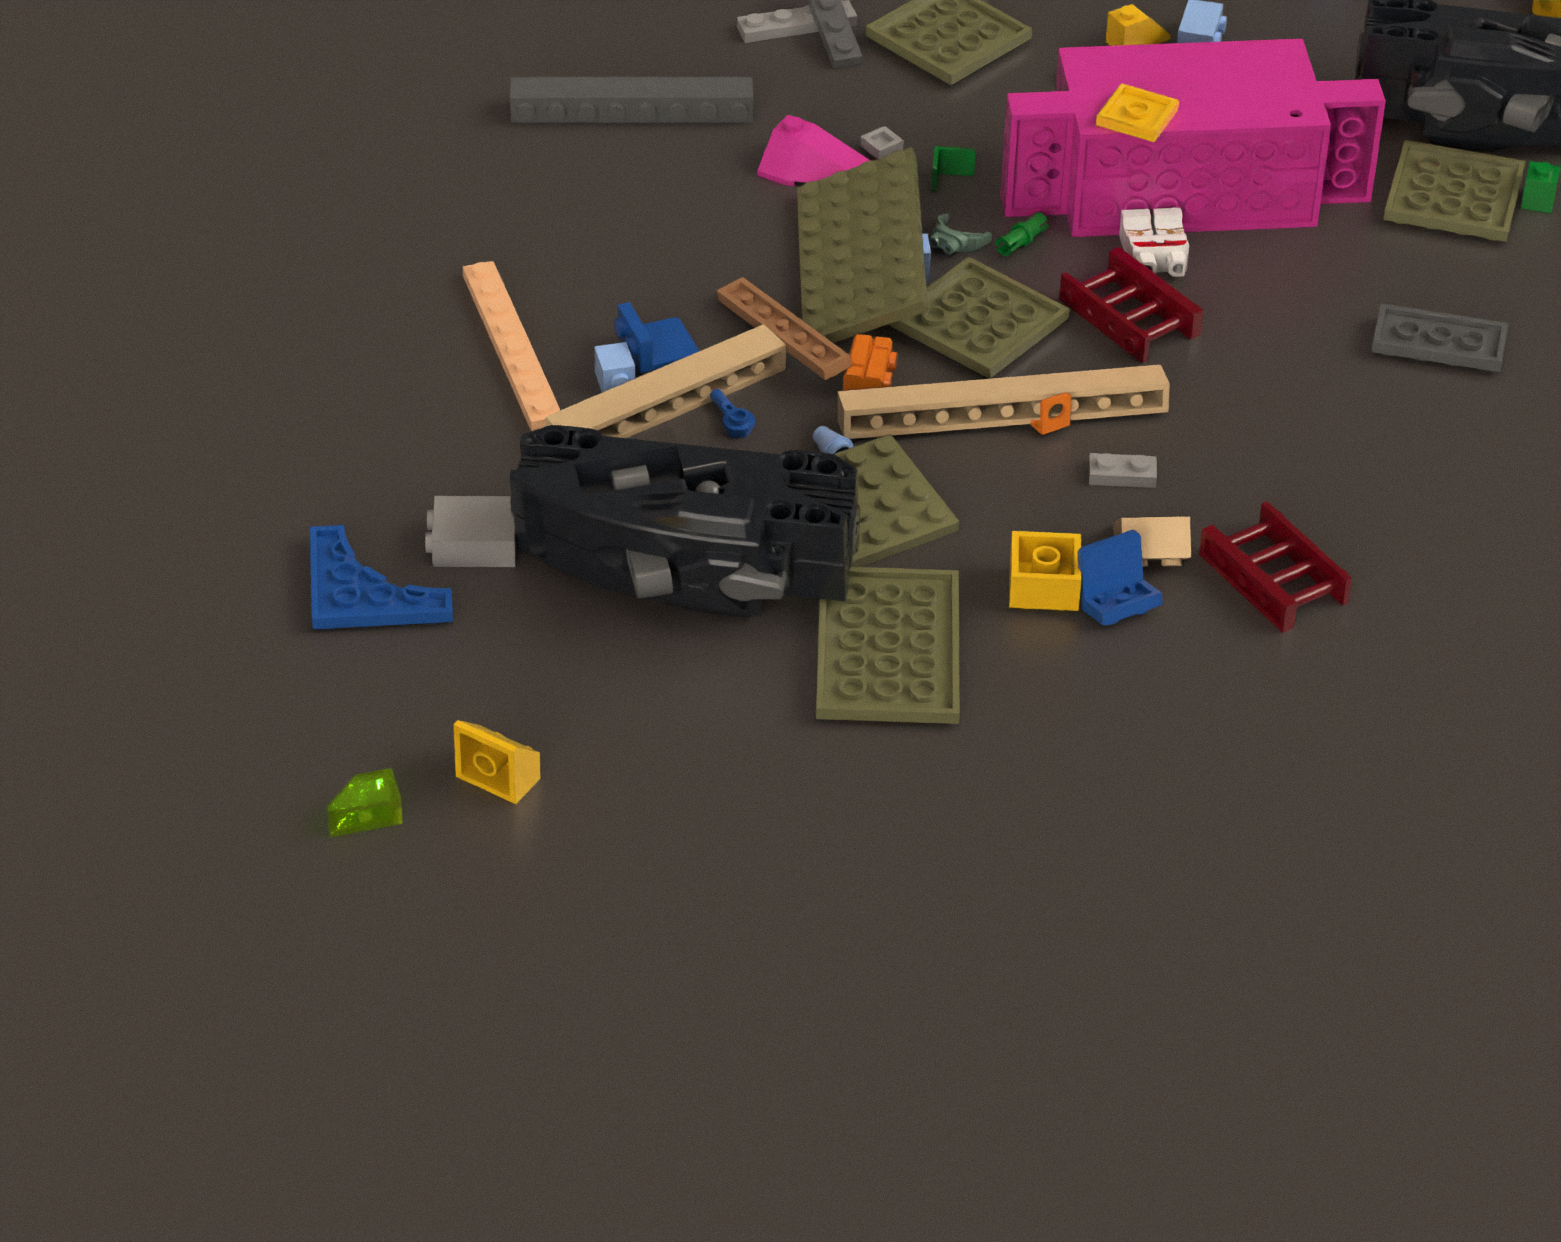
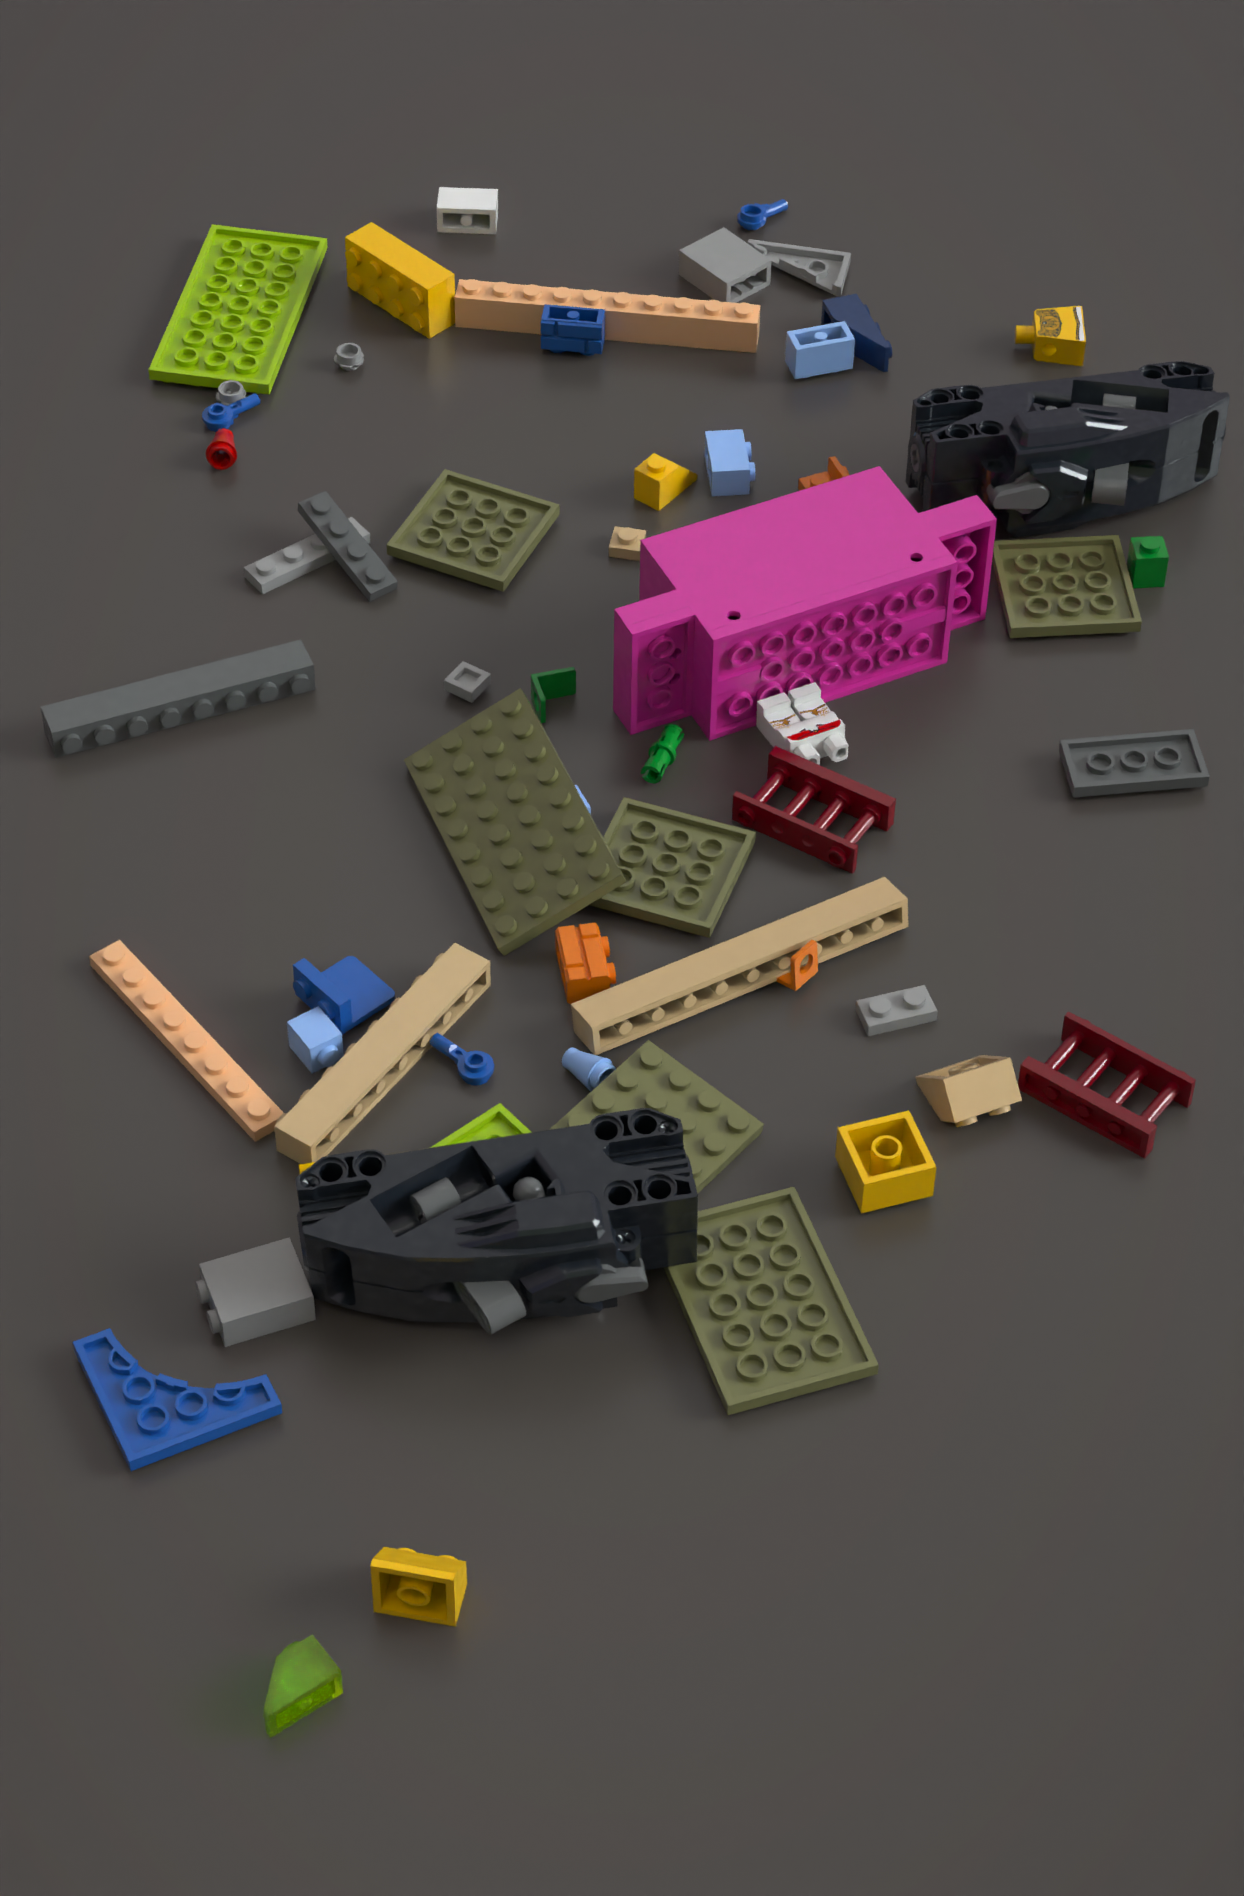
camera: 20 degrees left, 5 degrees up
medium nougat plate [716,277,852,380] -> none
dark pink wedge [757,115,870,186] -> none
sand green helmet [929,213,992,255] -> none
blue bracket [1077,530,1163,626] -> none
yellow tile [1096,84,1179,142] -> none

